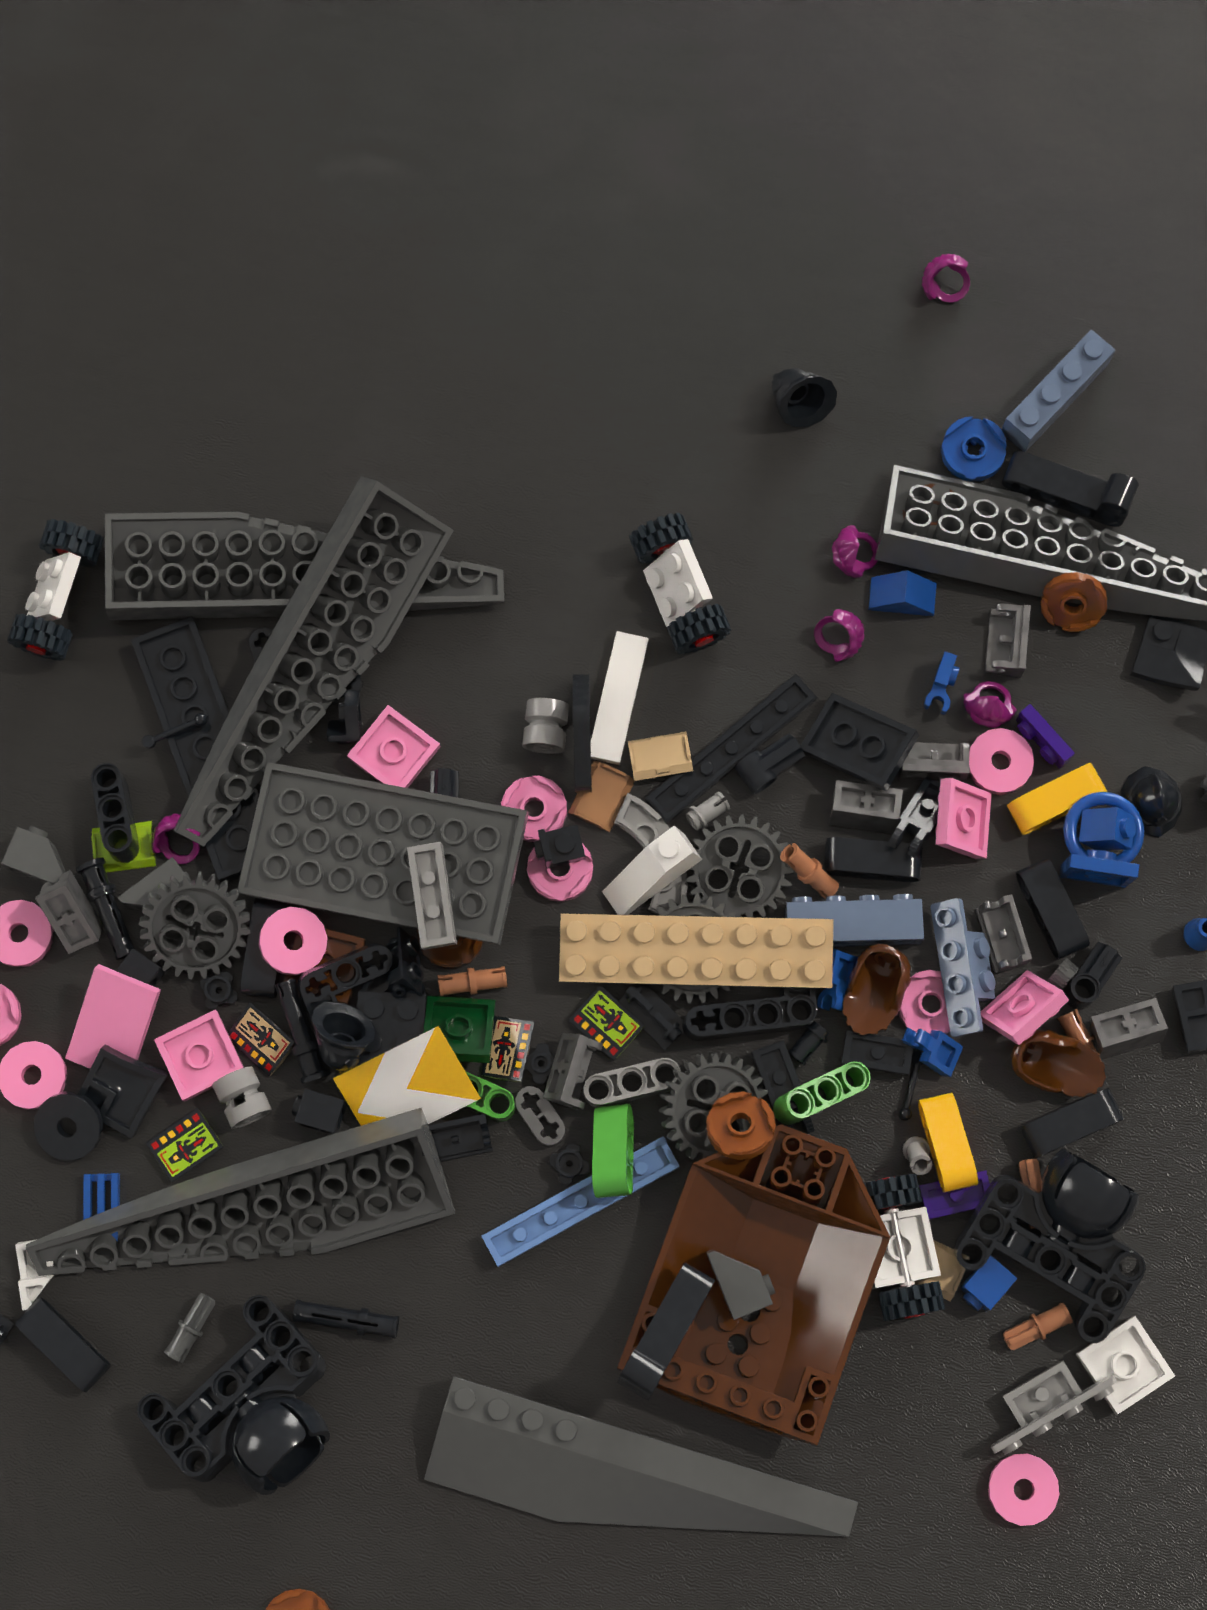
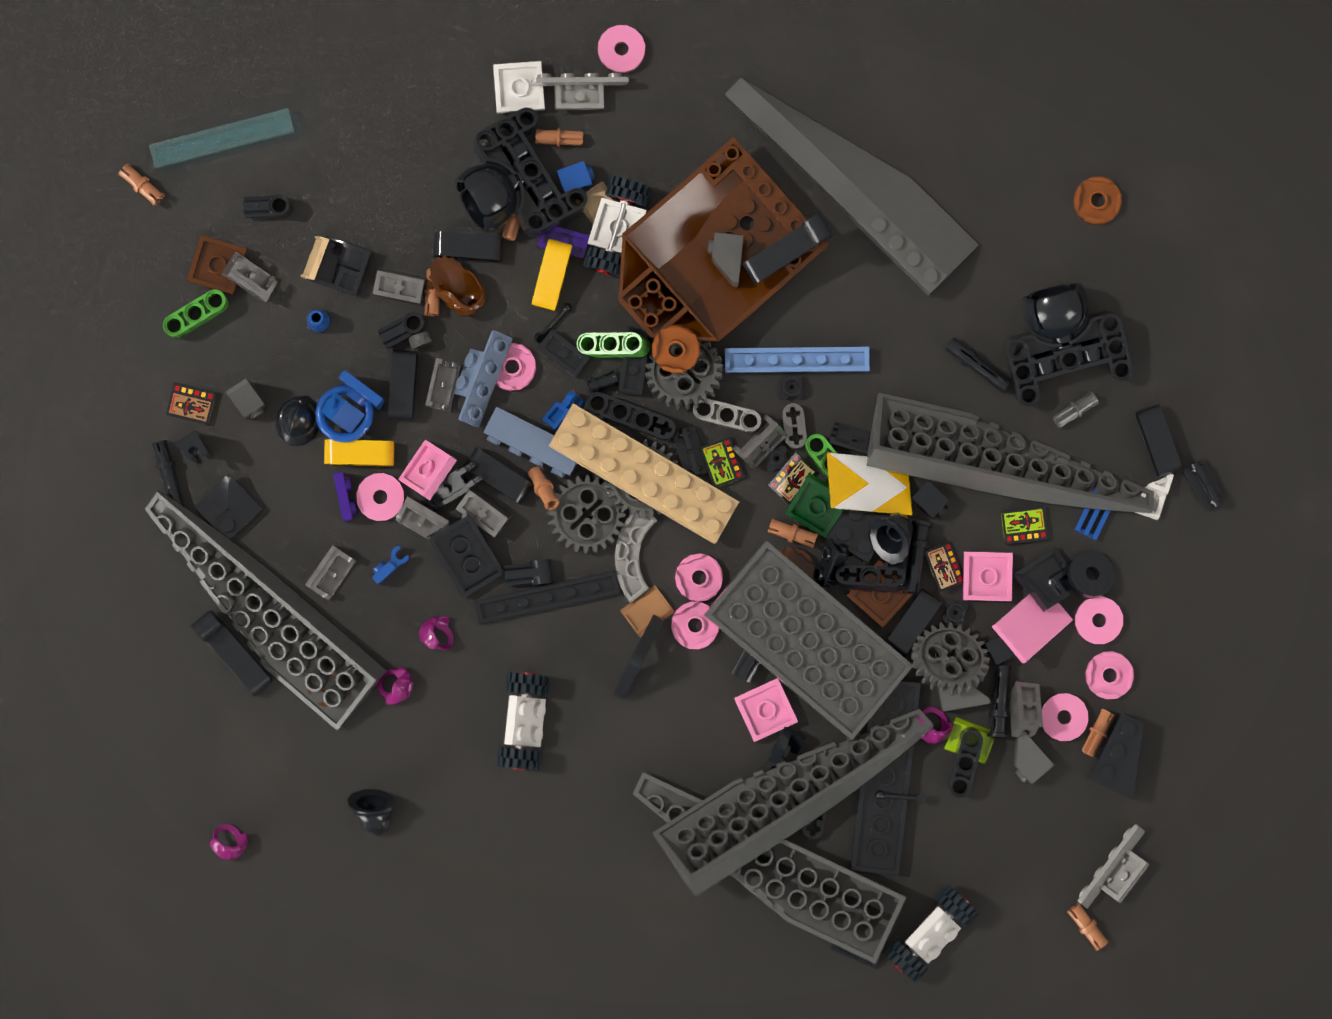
camera: 155 degrees left, 10 degrees up
light grey wheel [212,1066,272,1129] -> none
bright pink tile [258,907,327,976] -> none
light grey plate [407,842,457,950] -> none
light grey wheel [522,698,569,754] -> none
black bracket [533,825,585,869] -> none
white tile [591,631,649,765] -> none
bright green beam [592,1104,634,1198] -> none
white slope [602,826,702,915] -> none
tan piece [628,731,693,781] -> none
light grey pin [686,791,730,830] -> none
reddish brown hair [842,944,911,1035] -> none
blue slope [868,570,937,616] -> none
blue plate [902,1028,963,1077] -> none
light grey pin [902,1136,932,1175] -> none
blue plate [940,417,1007,483] -> none
magenta piece [964,681,1017,728] -> none
bright pink plate [980,970,1069,1045] -> none
sand blue brick [1002,329,1116,452] -> none
dark orange tile [1041,572,1107,632] -> none

